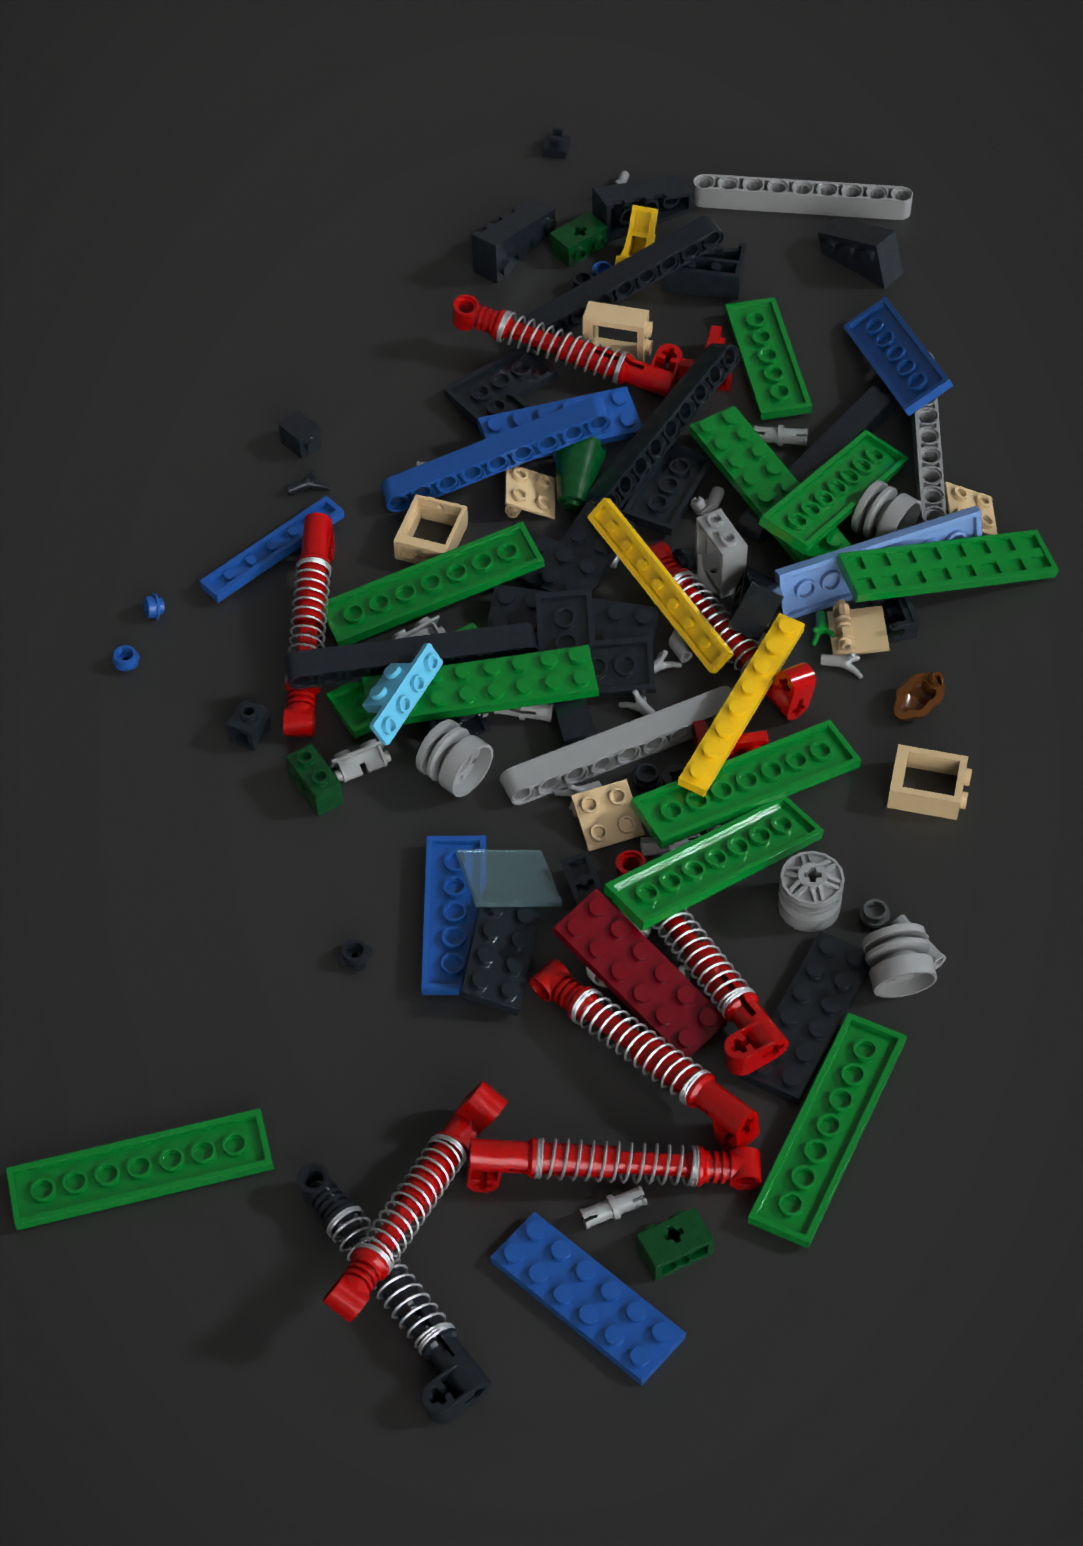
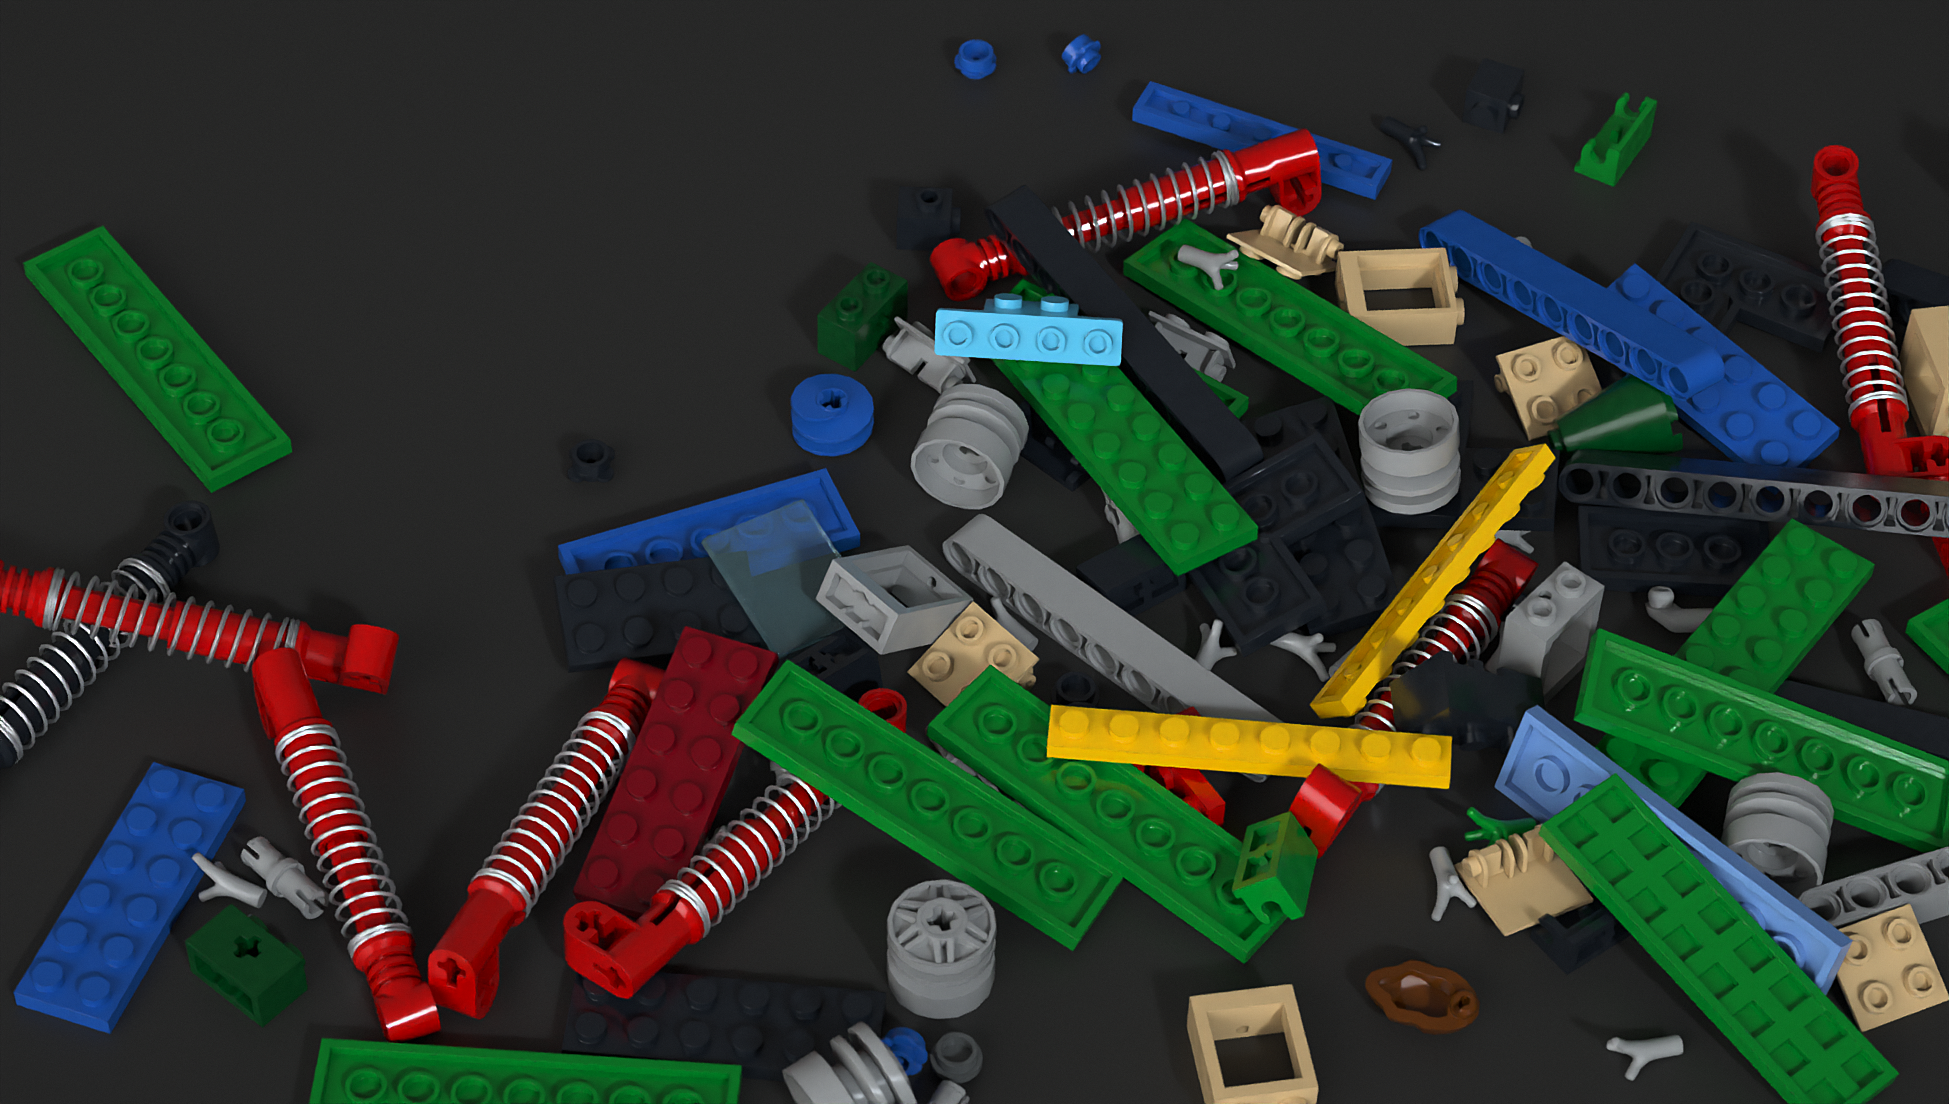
camera: 65 degrees right, 5 degrees down
none -> light grey bar [192,852,267,908]
none -> blue piece [790,374,874,457]
none -> light grey window [816,545,973,655]
none -> blue plate [881,1027,927,1076]
none -> light grey bar [1178,245,1239,290]
none -> tan hinge [1226,205,1344,279]
none -> green hinge [1232,811,1318,924]
none -> light grey wheel [1358,388,1461,515]
none -> green hinge [1574,92,1657,187]
none -> light grey bar [1607,1034,1683,1081]

